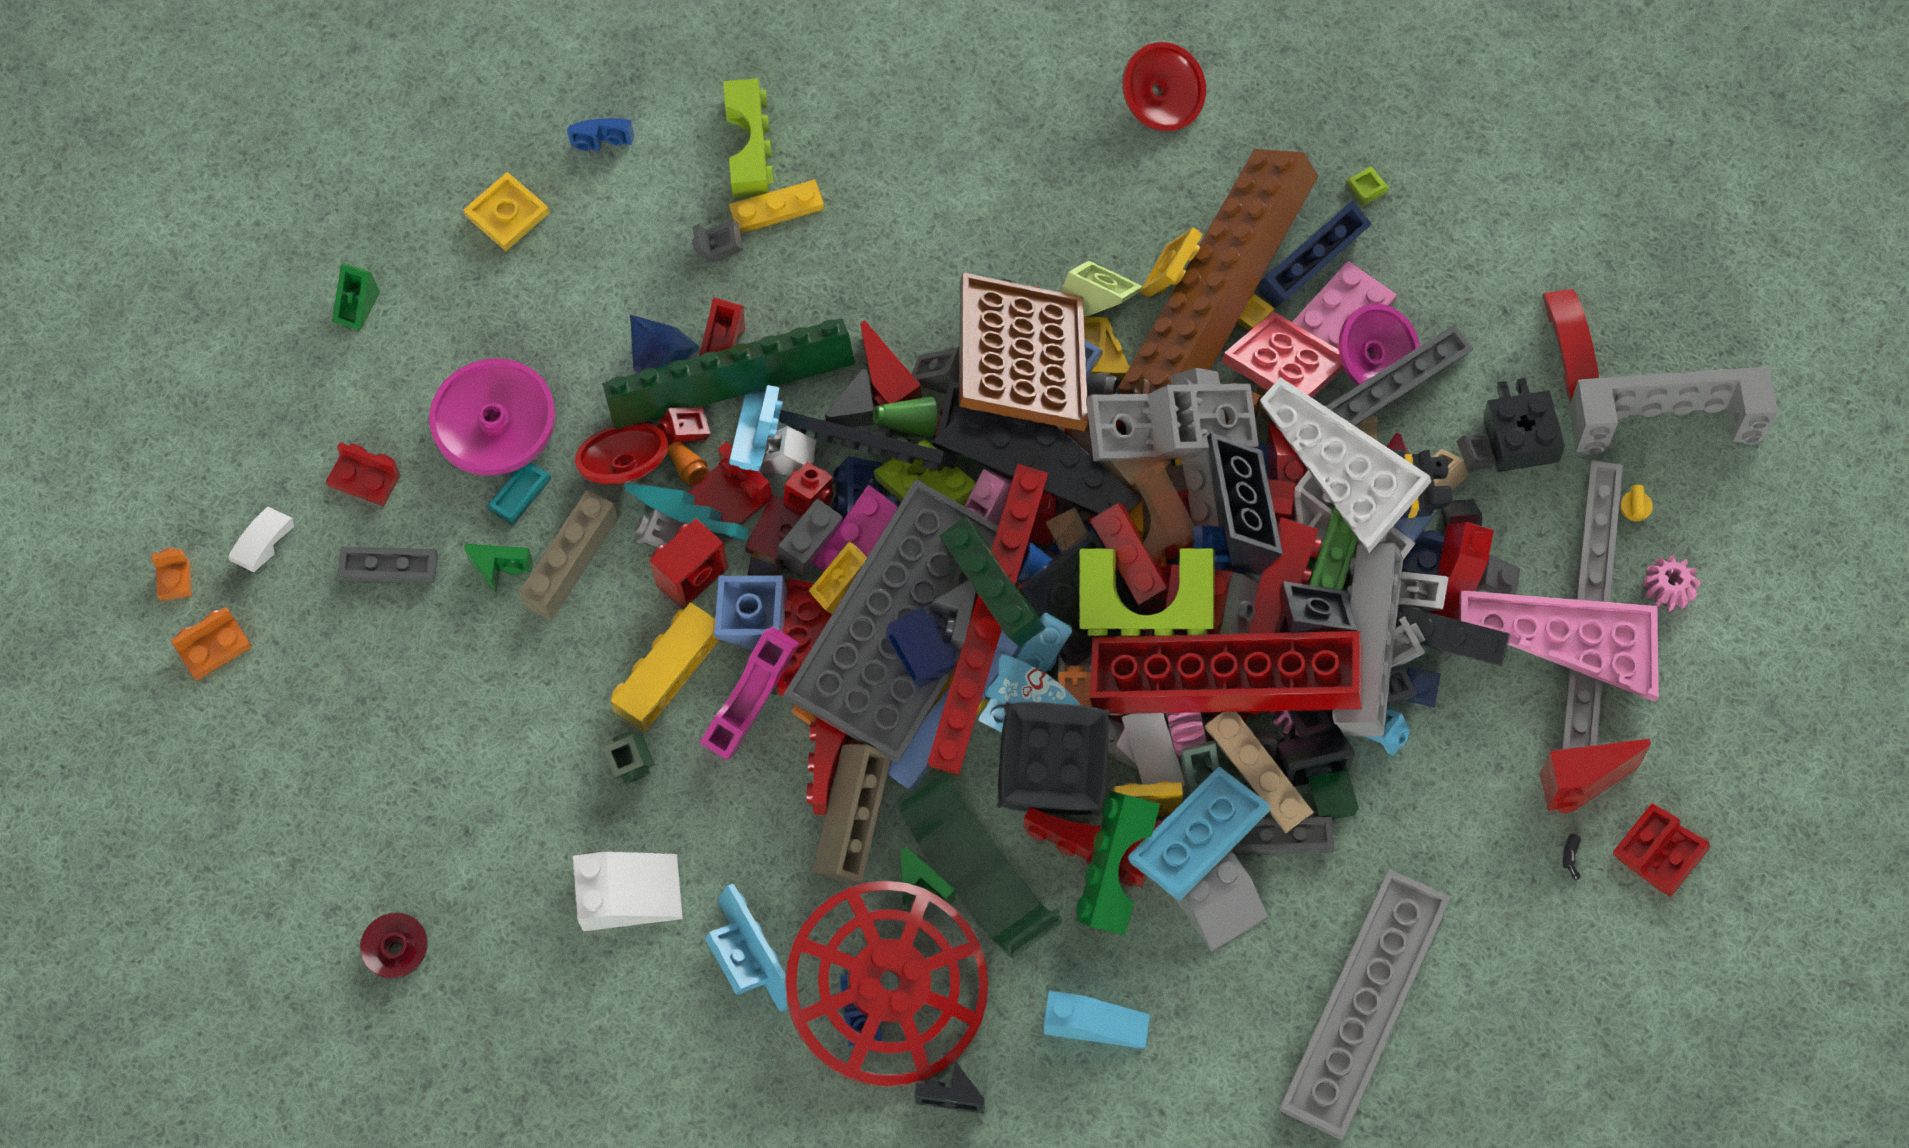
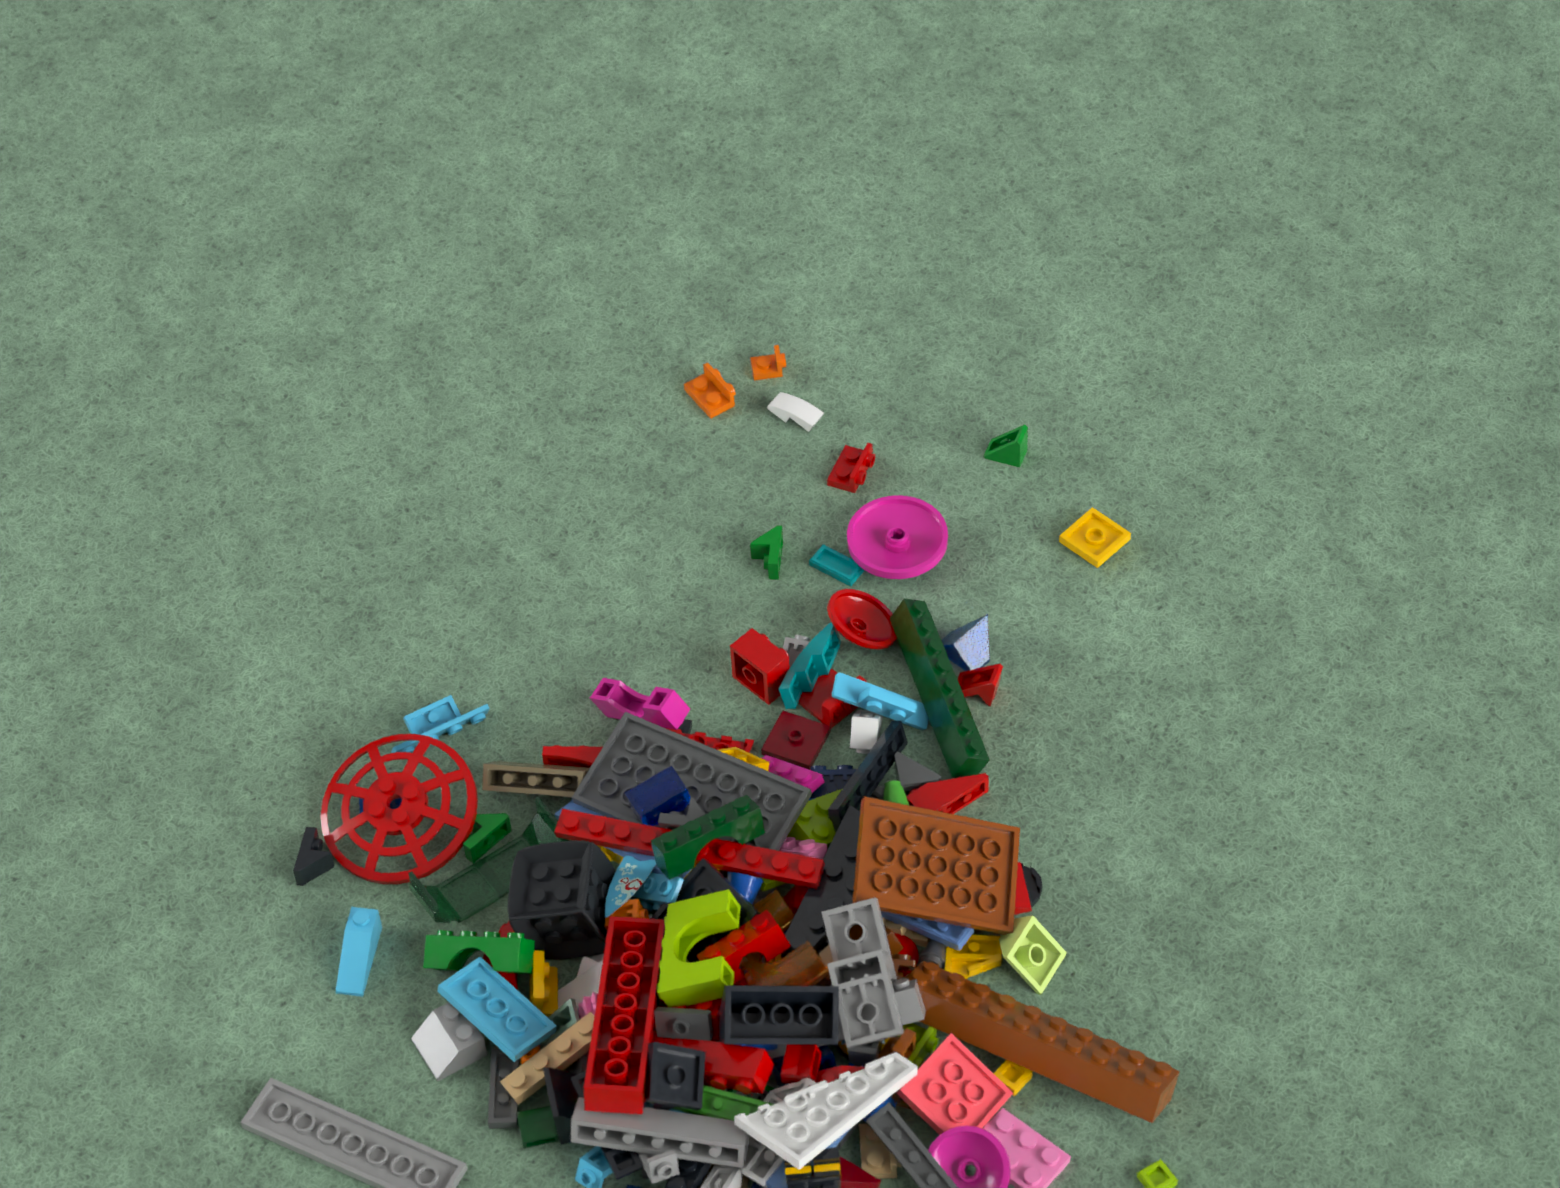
camera: 90 degrees right, 15 degrees down
dark grey plate [337,547,438,583] -> none
dark red dish [360,913,428,979] -> none
dark tan brick [519,490,618,621] -> none
blue slope [567,118,634,151] -> none
white slope [573,852,683,931] -> none
dark green brick [602,731,655,784] -> none
yellow brick [610,602,720,733] -> none
red bracket [658,407,711,447] -> none
orange cone [667,441,709,486] -> none
dark grey bracket [692,219,743,263] -> none
medium blue slope [714,576,788,651] -> none
lime arch [723,78,774,199] -> none
yellow plate [729,179,825,233] -> none
dark brown tile [748,552,784,576] -> none
dark grey brick [777,499,843,577] -> none
red brick [783,461,834,516] -> none
red dish [1122,42,1206,132] -> none
yellow plate [1139,227,1203,298] -> none
dark blue brick [1256,201,1372,308] -> none

